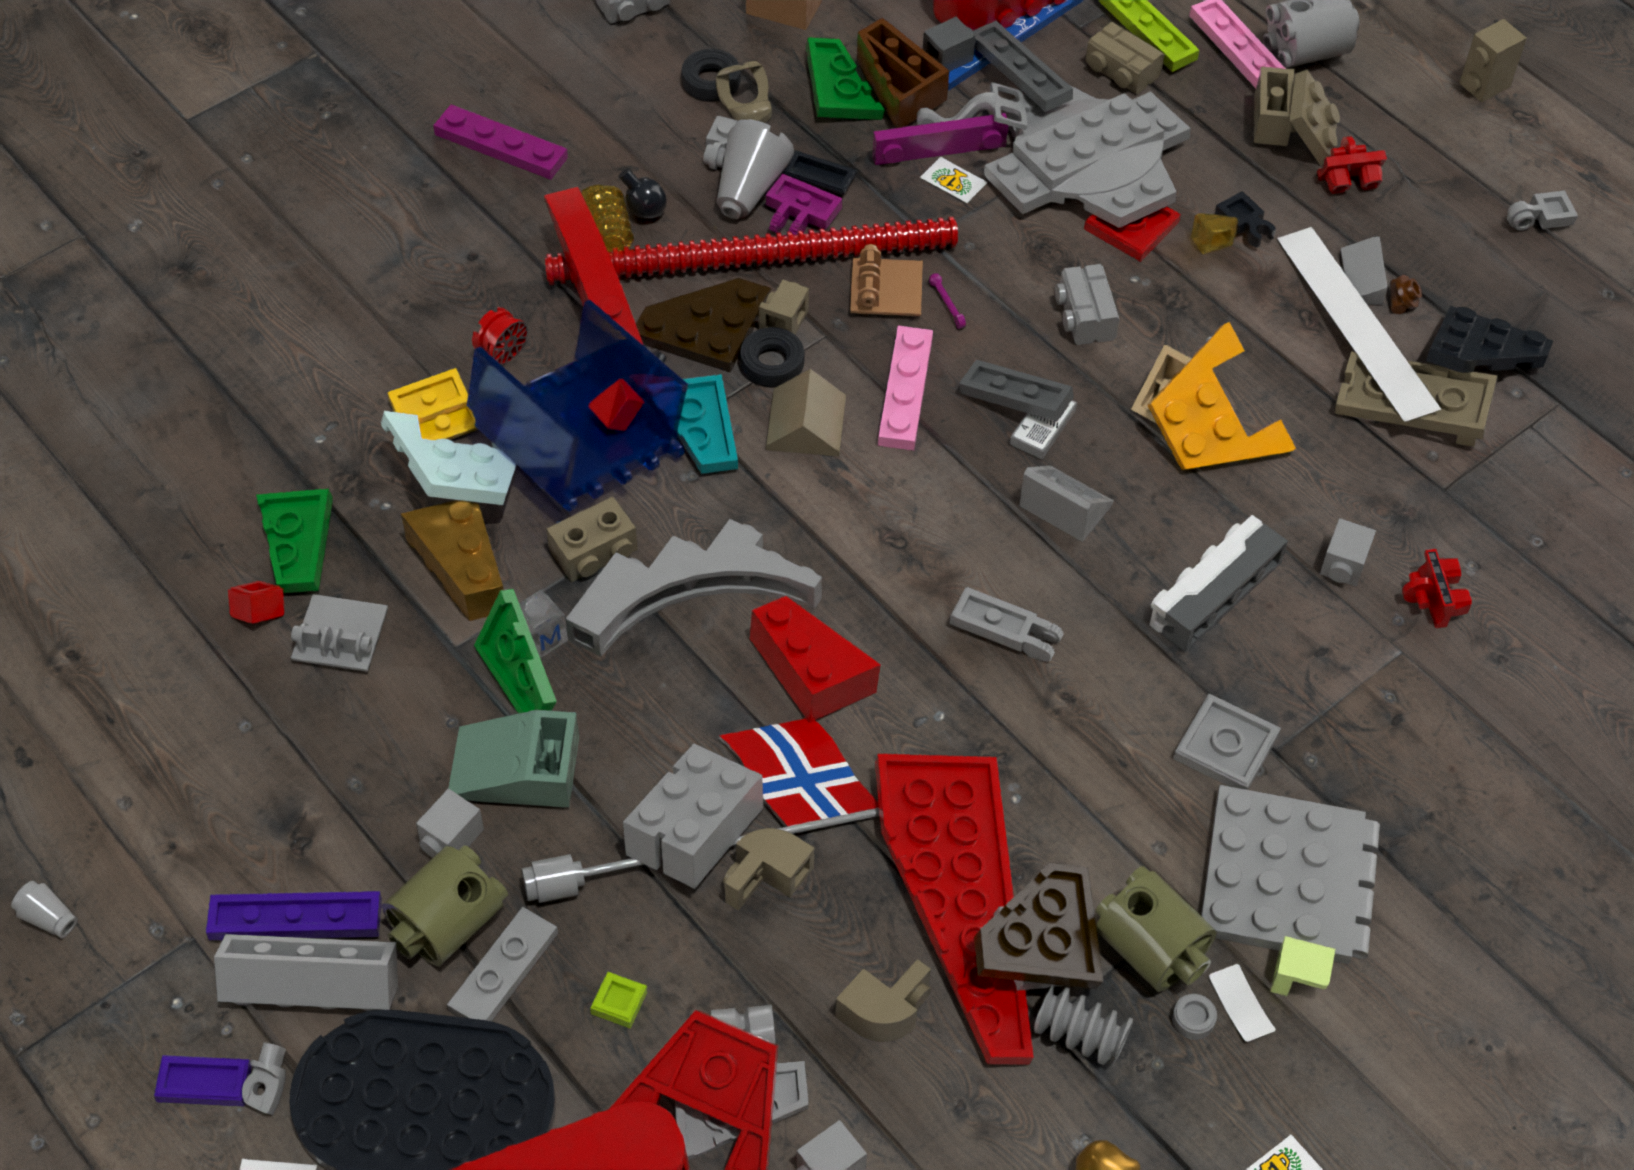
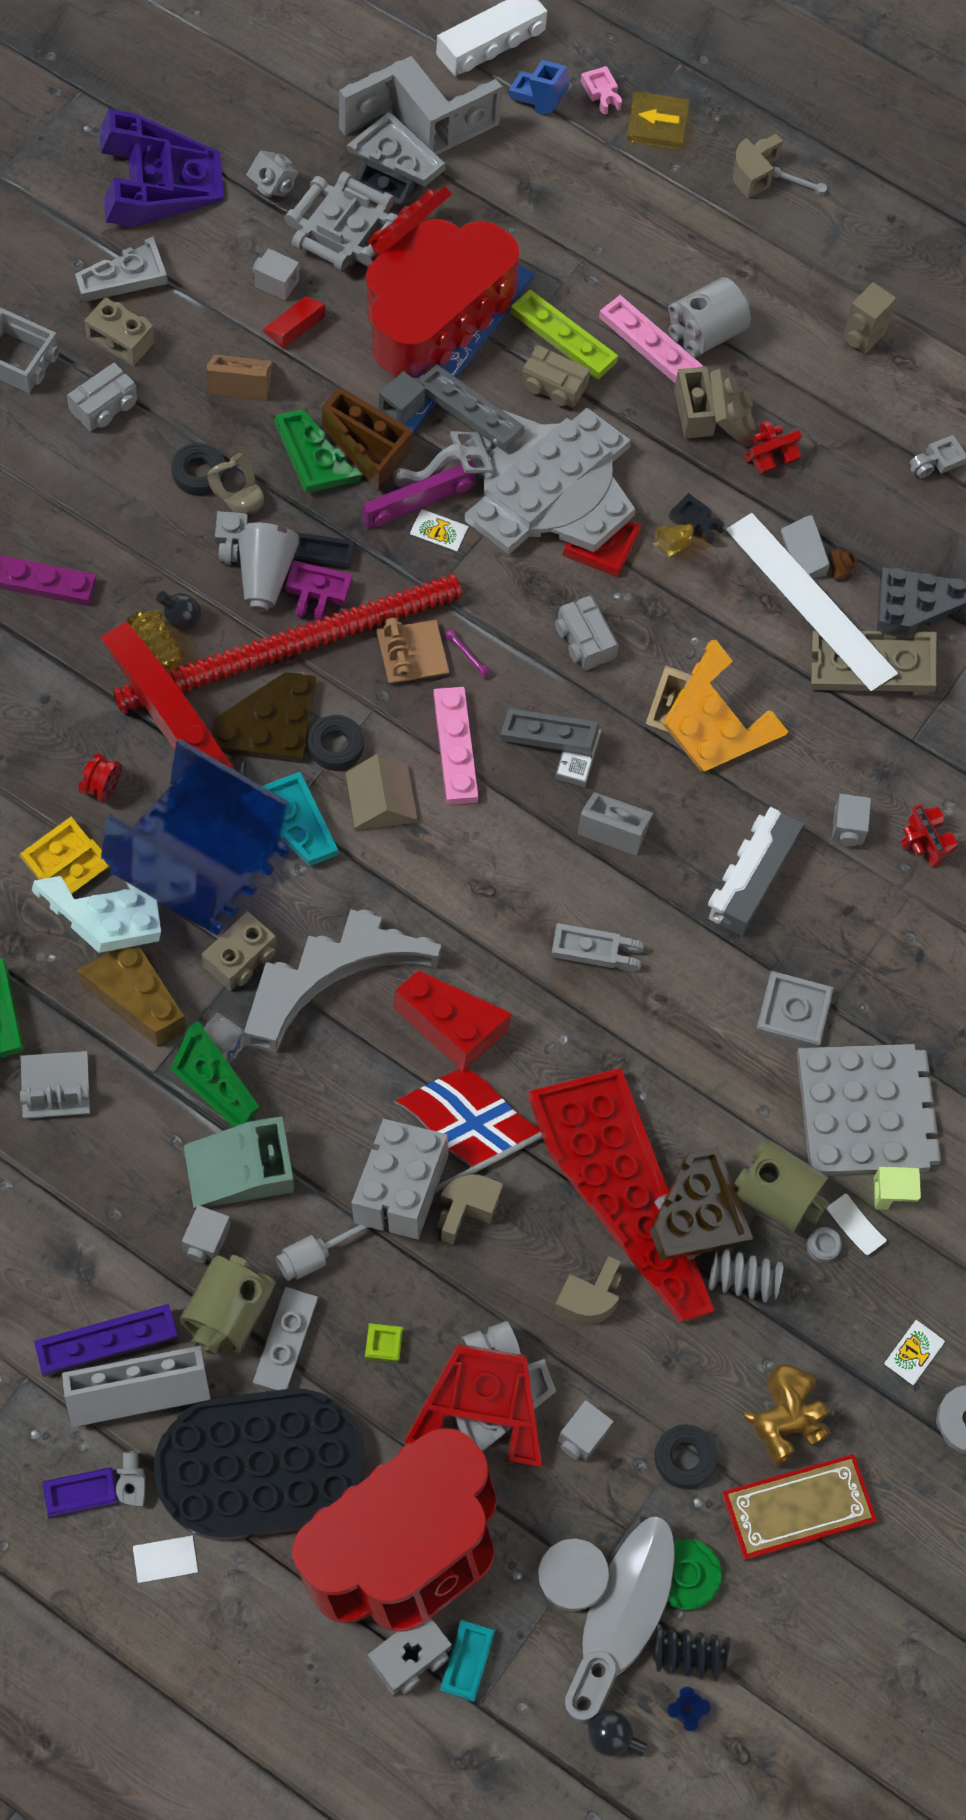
camera: 20 degrees left, 10 degrees up
red slope [588,379,645,431] -> none
dark tan brick [759,280,809,335] -> none

